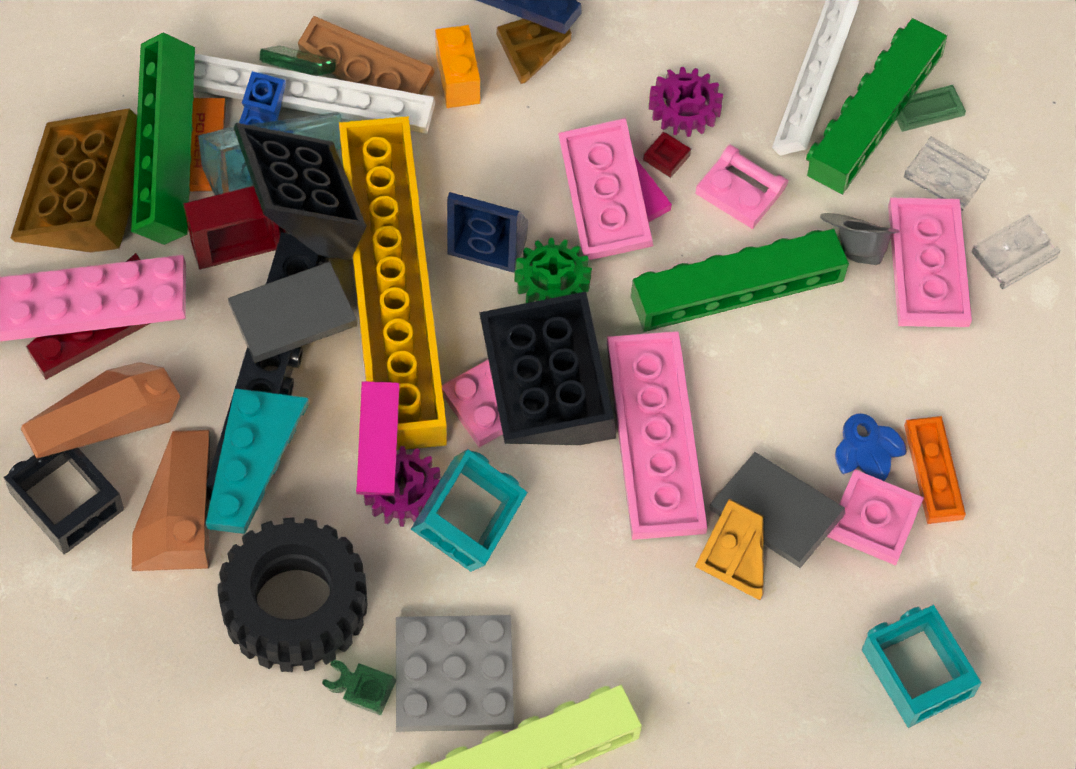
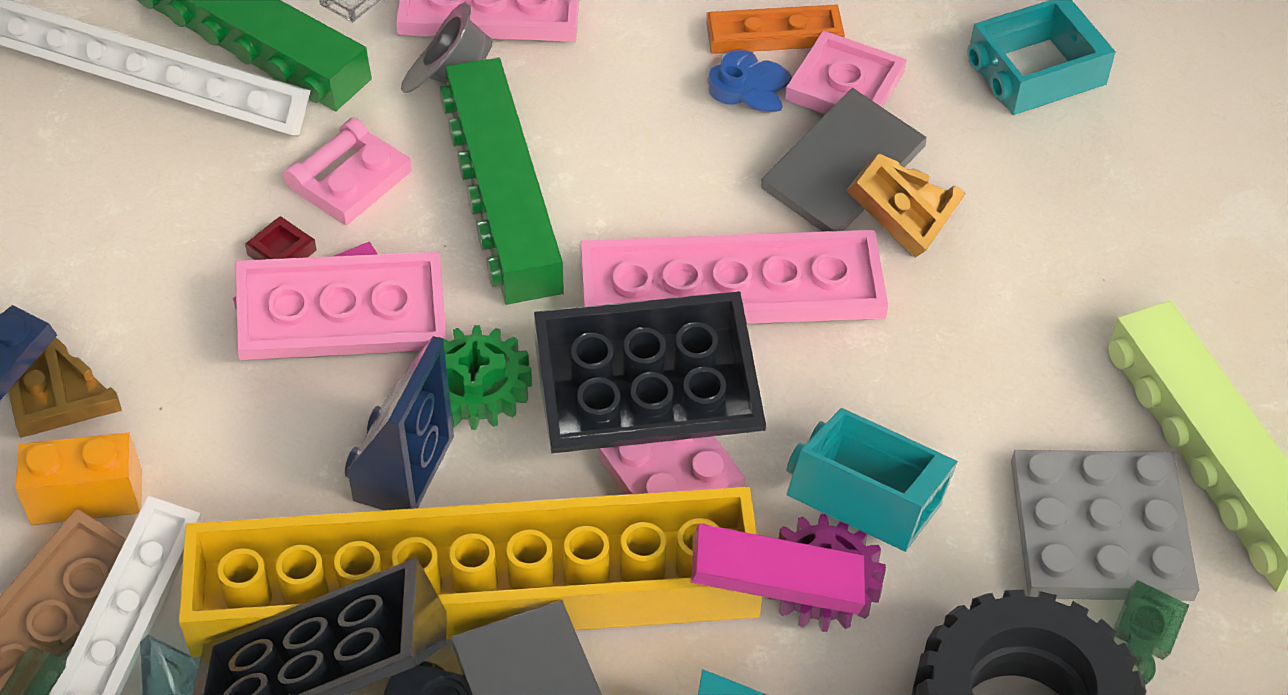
camera: 85 degrees left, 10 degrees down
magenta gear [648,67,723,137] -> none

